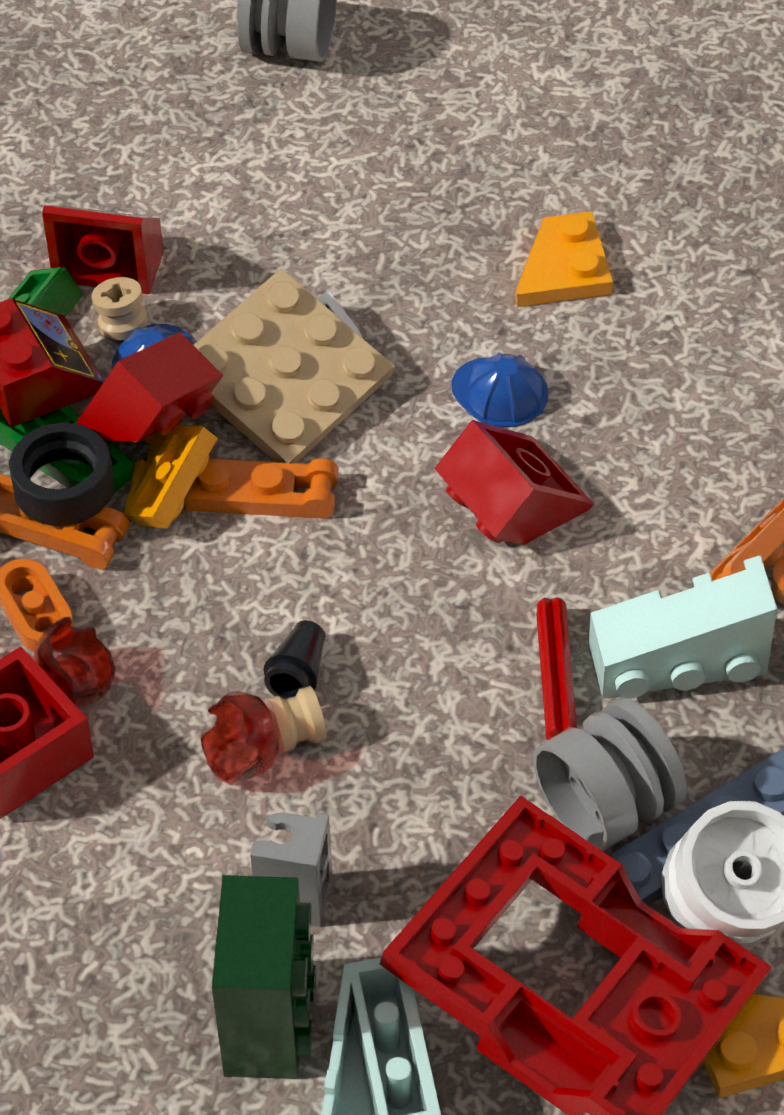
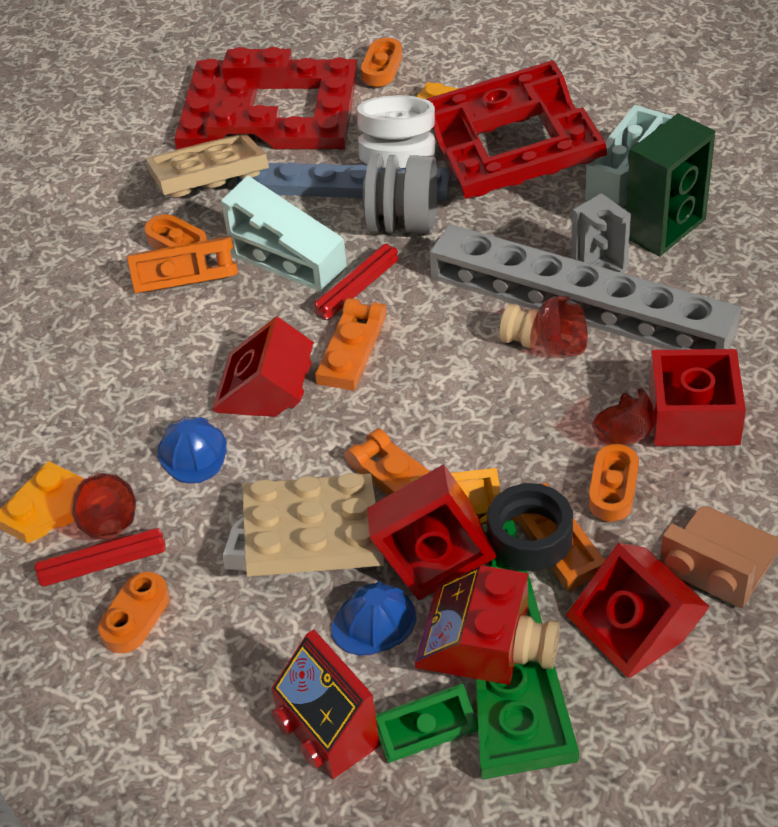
camera: 135 degrees left, 5 degrees down
tan wheel [91,277,149,340] -> none
black cone [263,620,326,699] -> none
none -> red axle [35,528,166,587]
none -> clear red hair [69,473,137,540]
none -> orange plate [98,572,170,653]
none -> orange plate [315,298,387,391]
none -> light grey brick [430,224,741,350]

